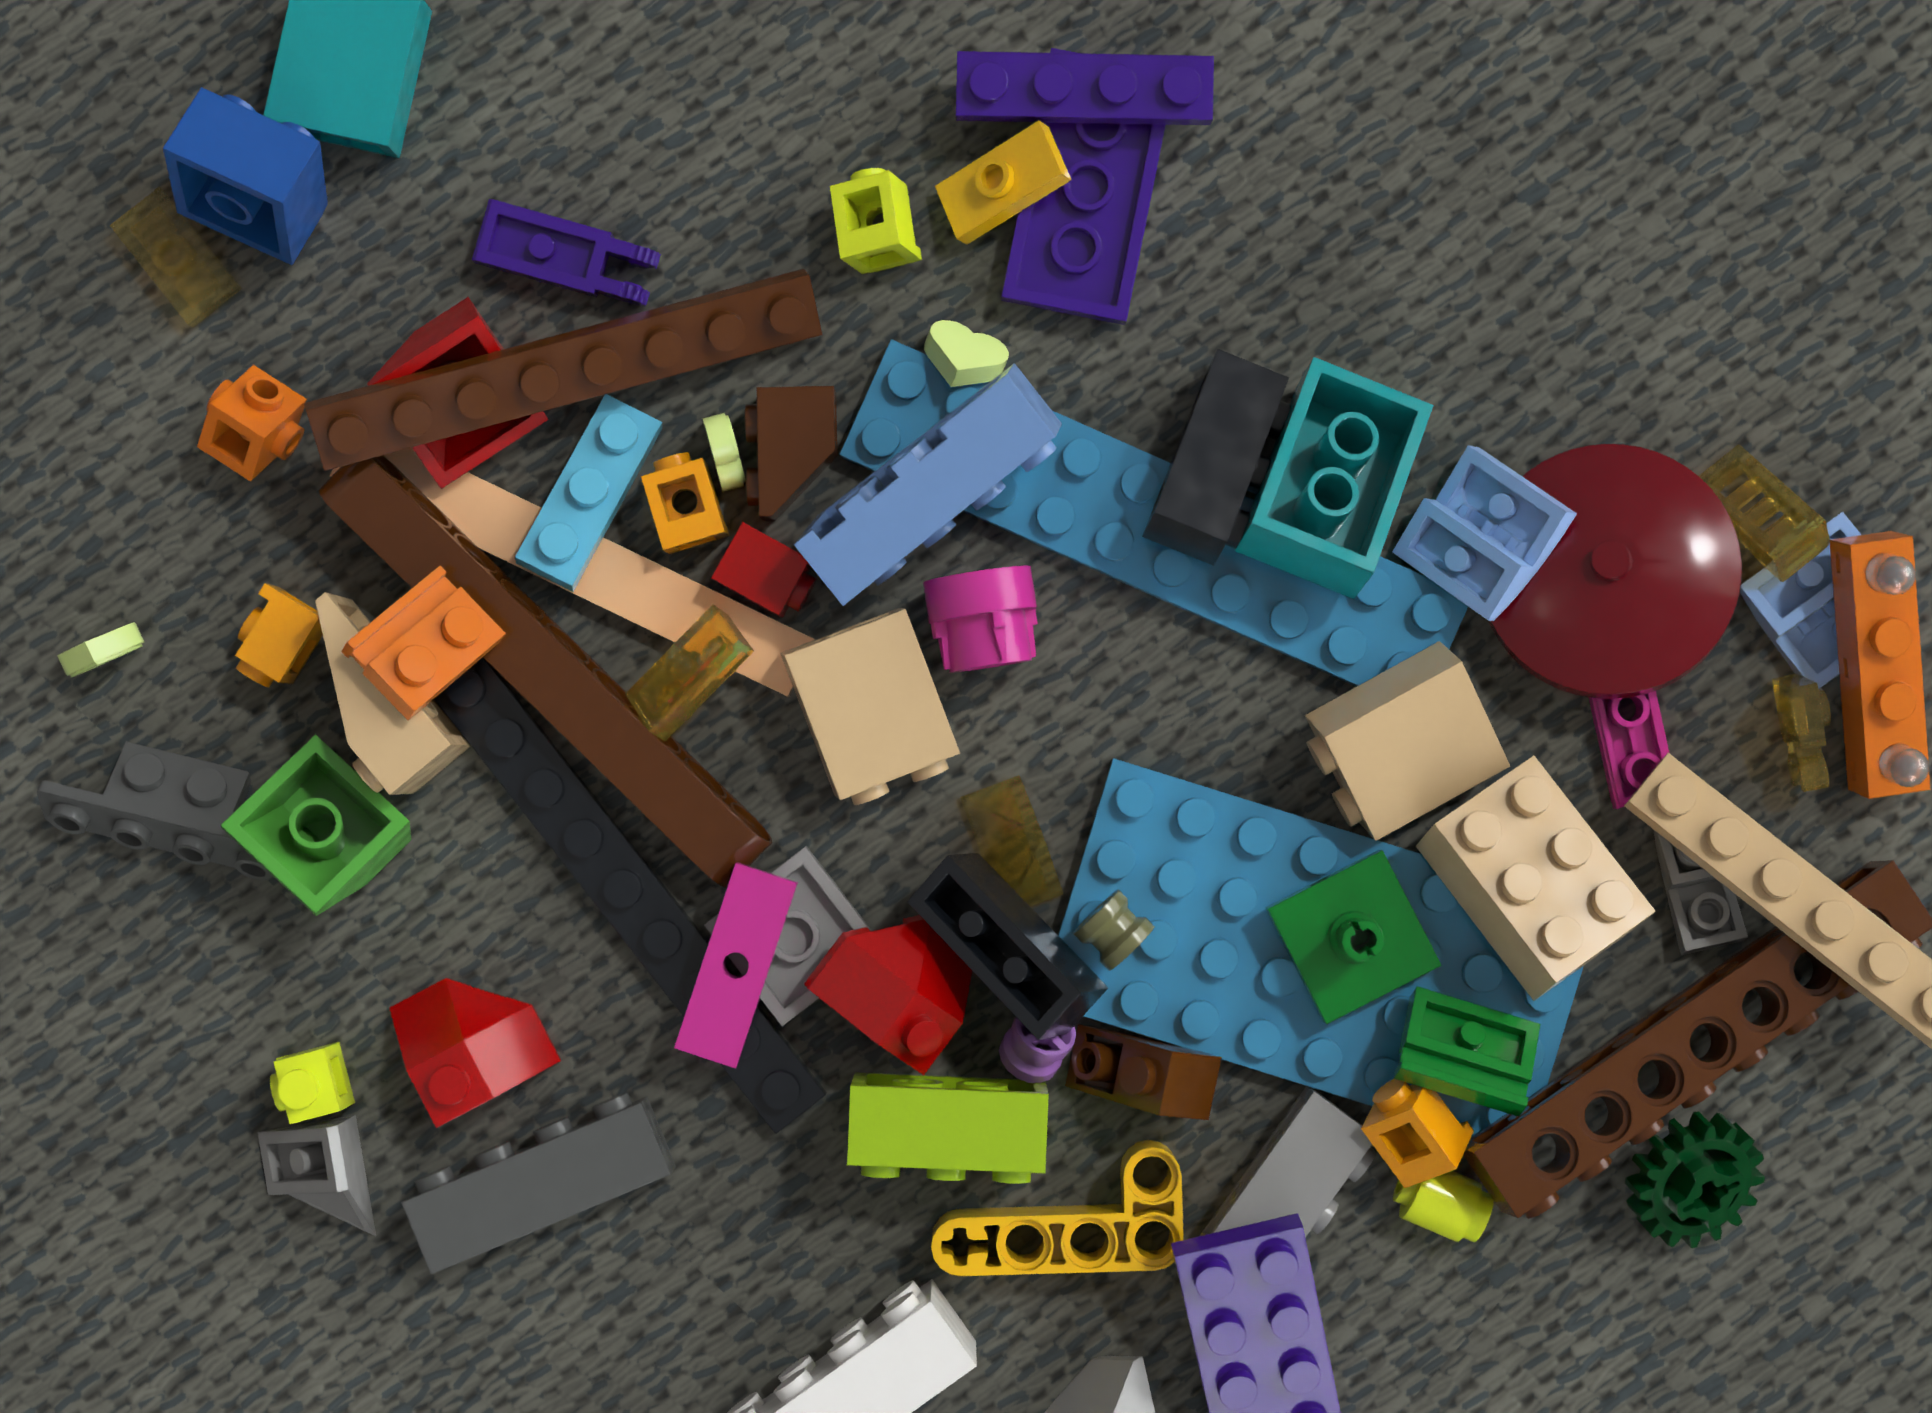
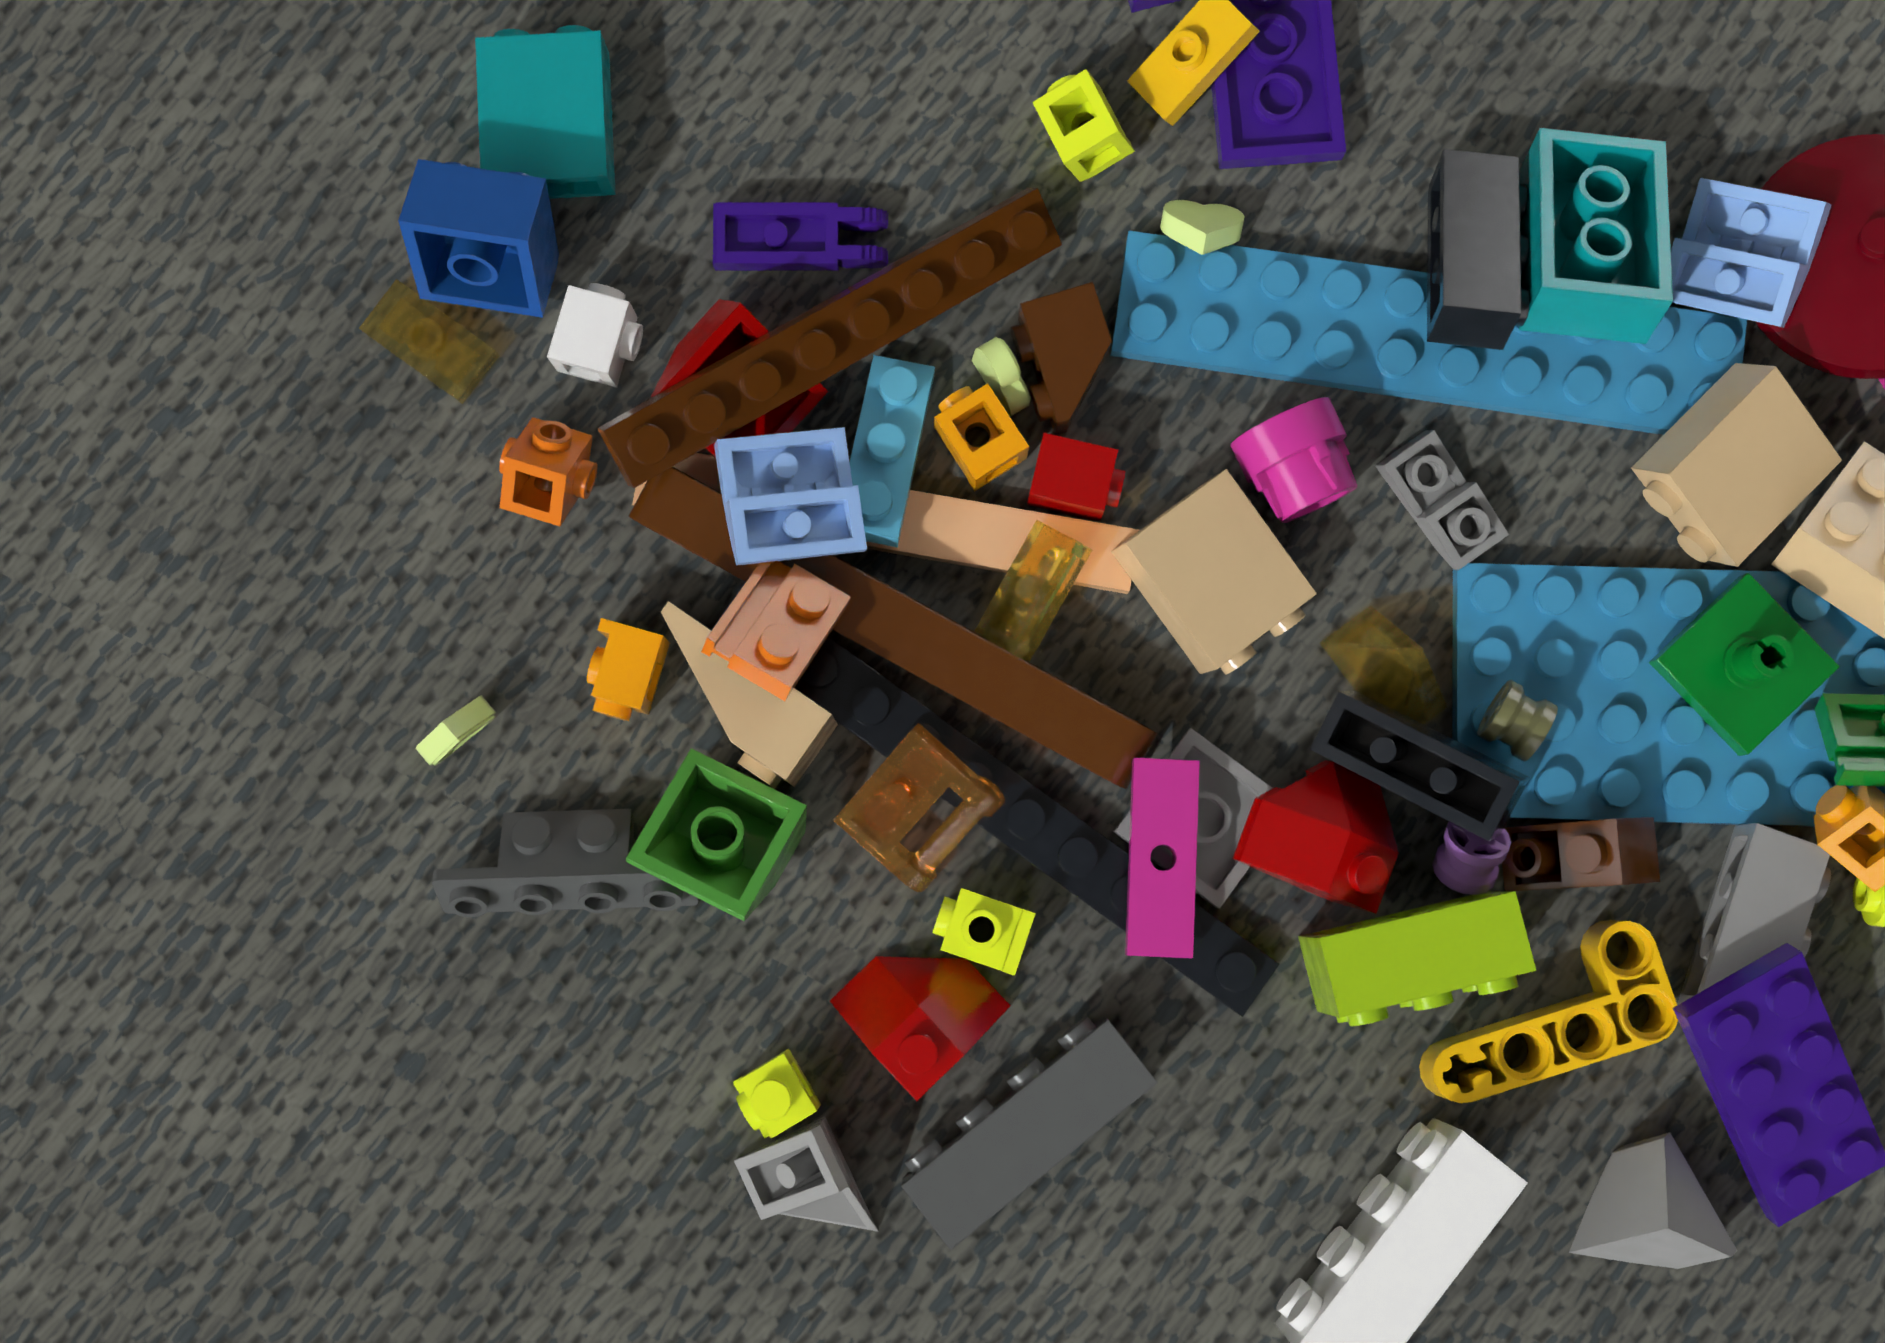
camera: 15 degrees left, 5 degrees down
medium blue wedge [793,363,1062,606] -> none
none -> white brick [547,283,643,387]
none -> light blue slope [714,427,867,565]
none -> clear orange plate [833,723,1005,893]
none -> neon yellow brick [932,888,1036,976]
none -> light grey slope [1375,430,1509,570]

